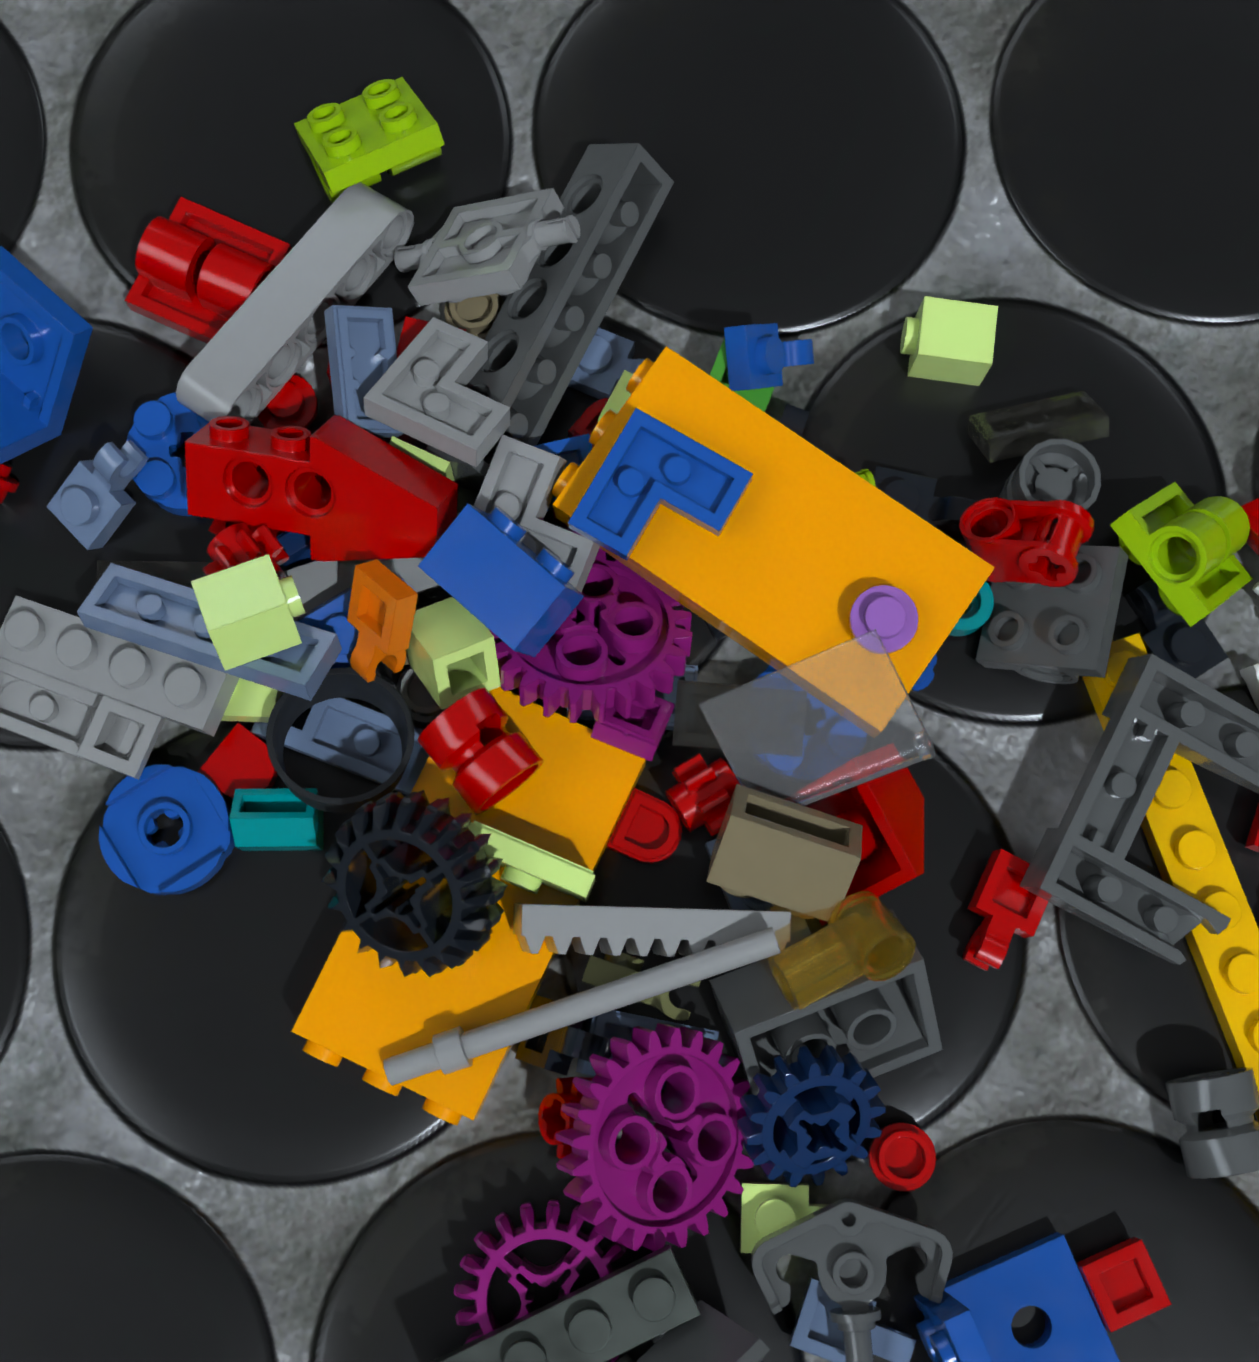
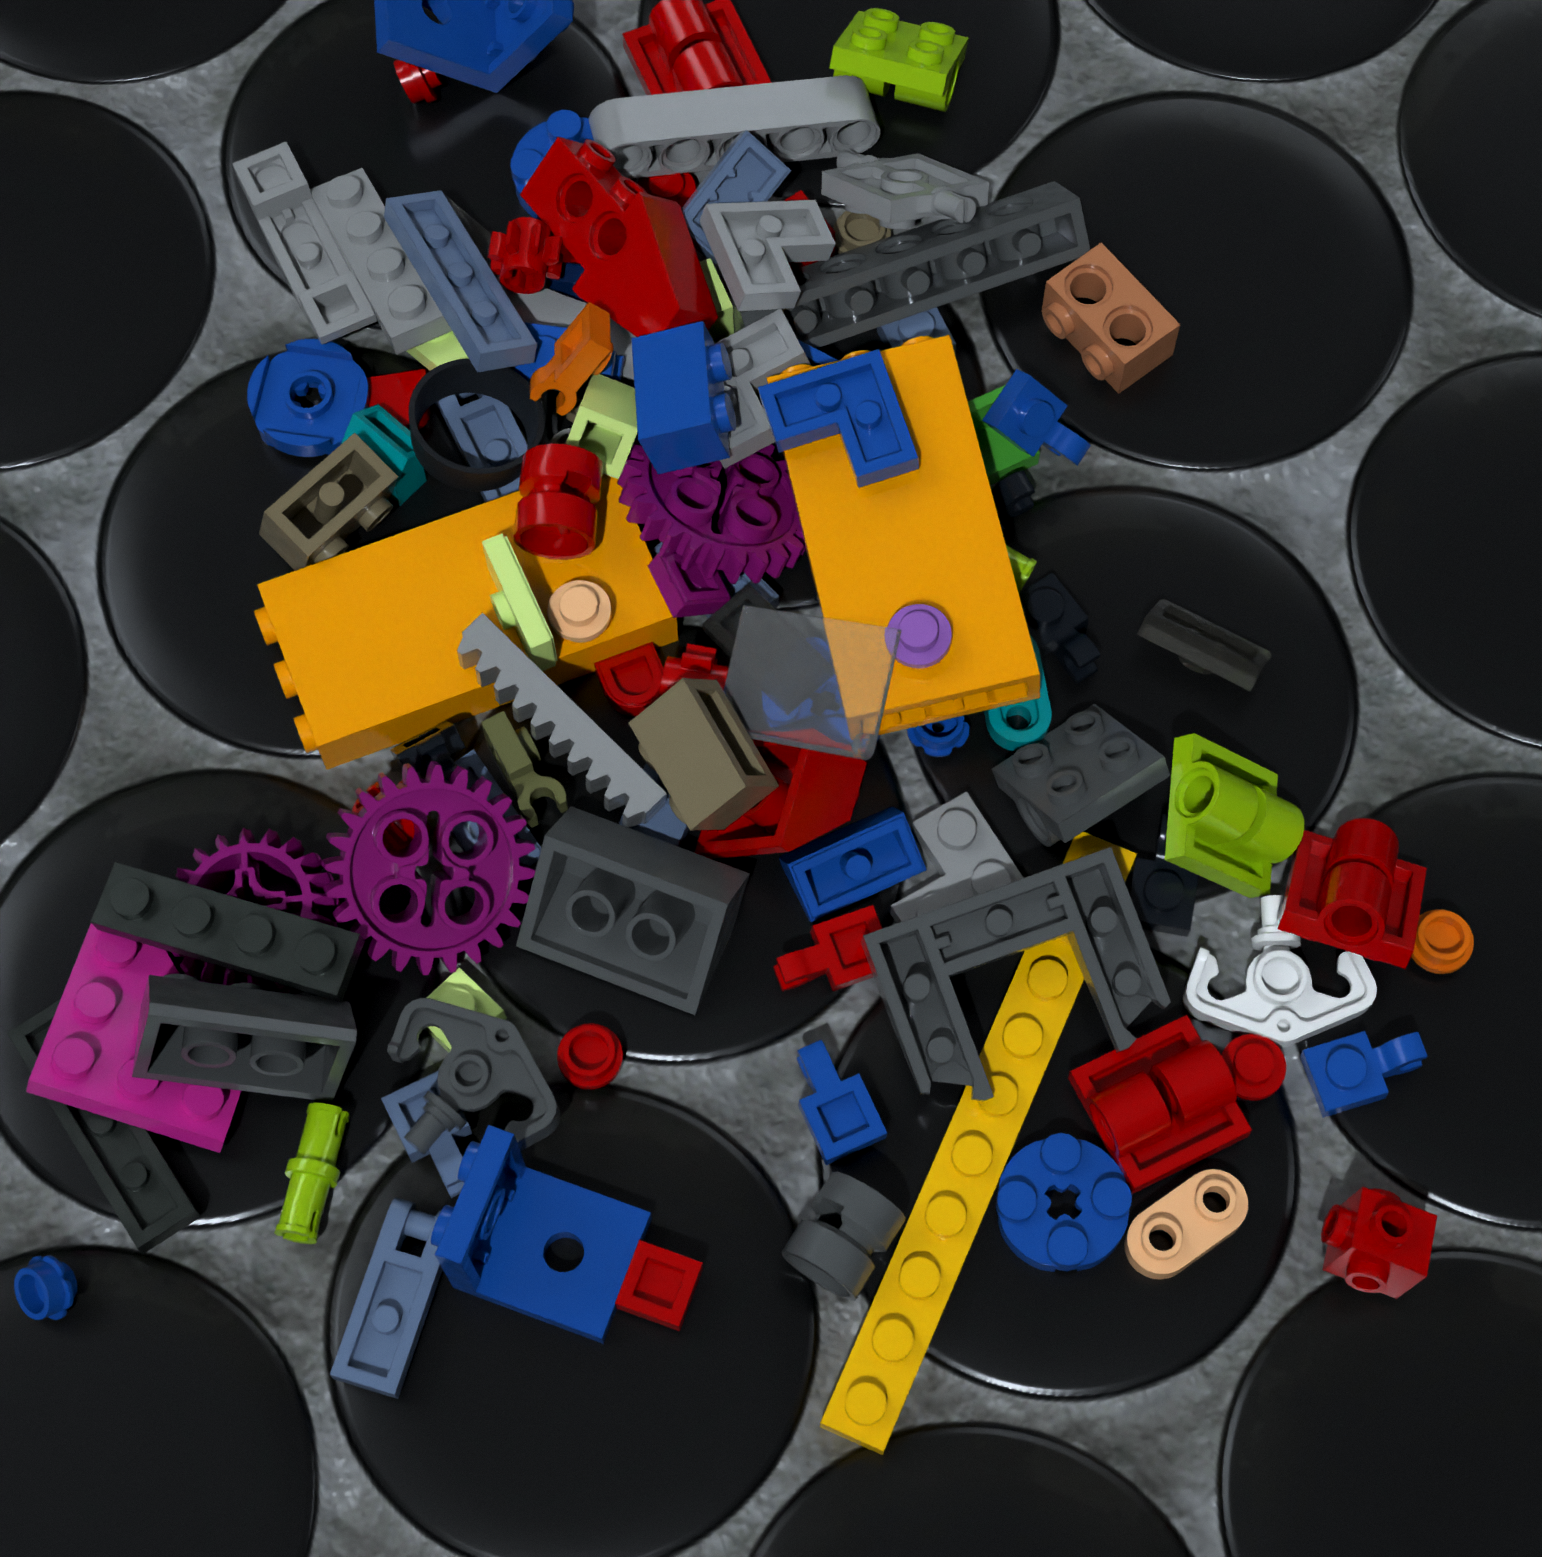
camera: 50 degrees right, 10 degrees down
sand blue plate [46,440,148,550] -> none
yellowish green brick [191,554,305,671] -> none
black gear [321,790,508,977] -> none
light grey bar [383,927,781,1086] -> none
dark blue gear [737,1045,886,1188] -> none
clear yellow piece [767,891,916,1010] -> none
yellowish green brick [900,296,998,386] -> none
red piece [959,497,1095,587] -> none
dark grey wheel [999,439,1101,523] -> none
none -> dark tan brick [259,433,398,571]
none -> light nougat plate [548,580,612,643]
none -> blue slope [779,807,927,922]
none -> blue plate [796,1040,887,1165]
none -> light grey plate [890,792,1023,923]
none -> nougat brick [1041,242,1180,394]

